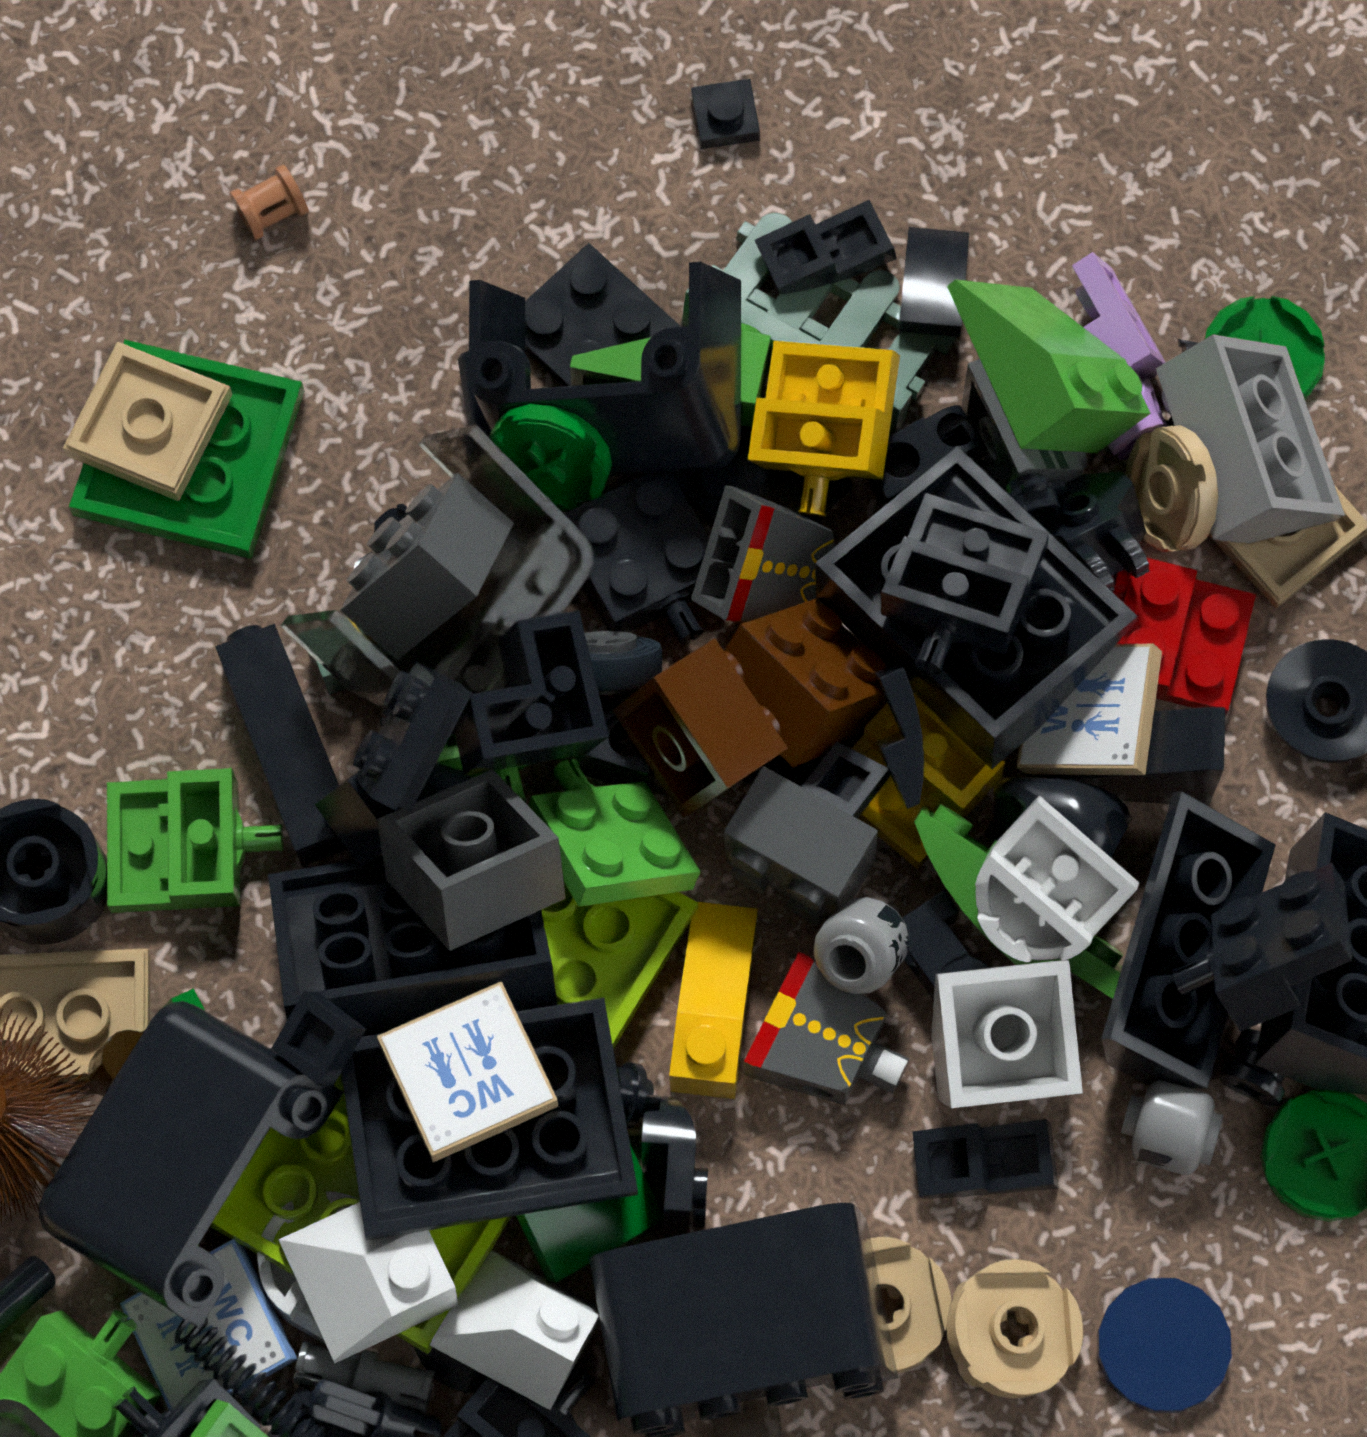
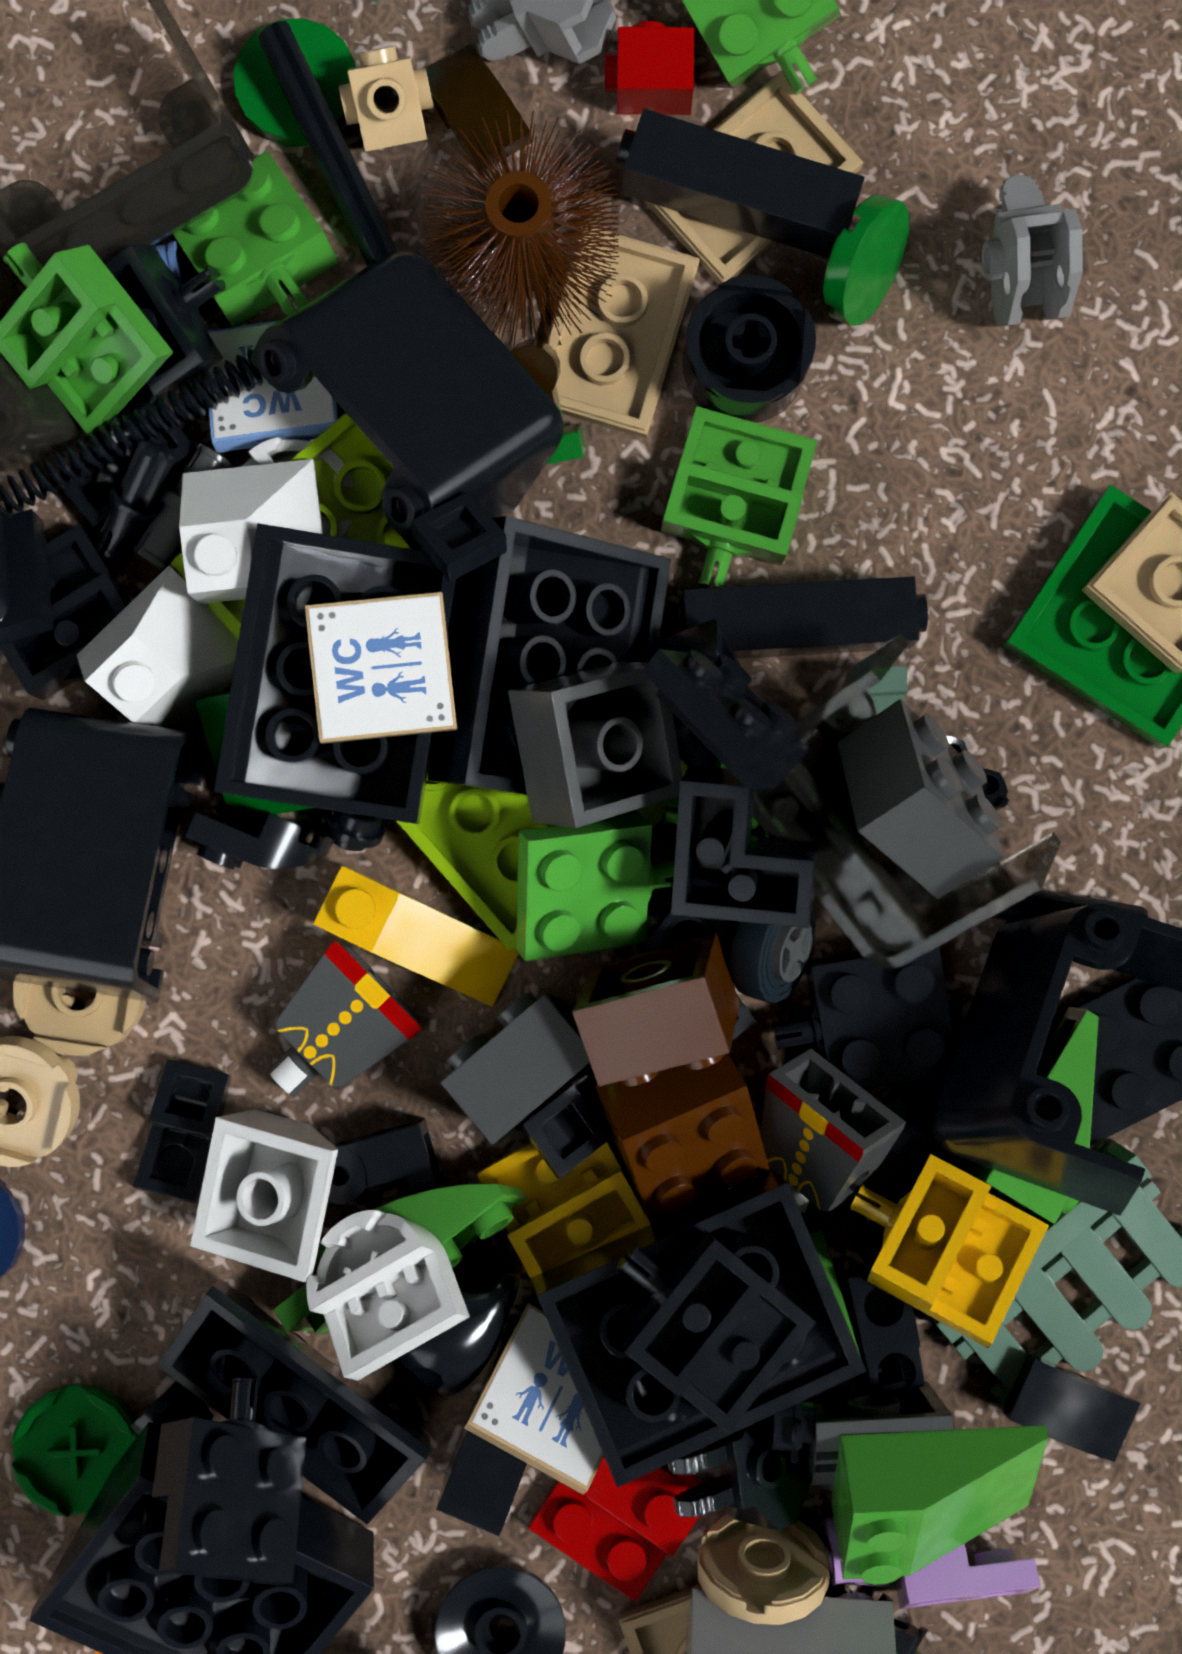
camera: 105 degrees right, 15 degrees up
green tile [485,404,612,512] -> none
black slope [754,200,897,294] -> none
light grey head [813,897,909,995] -> none
black slope [874,662,924,809] -> none
light grey head [1121,1080,1224,1175] -> none

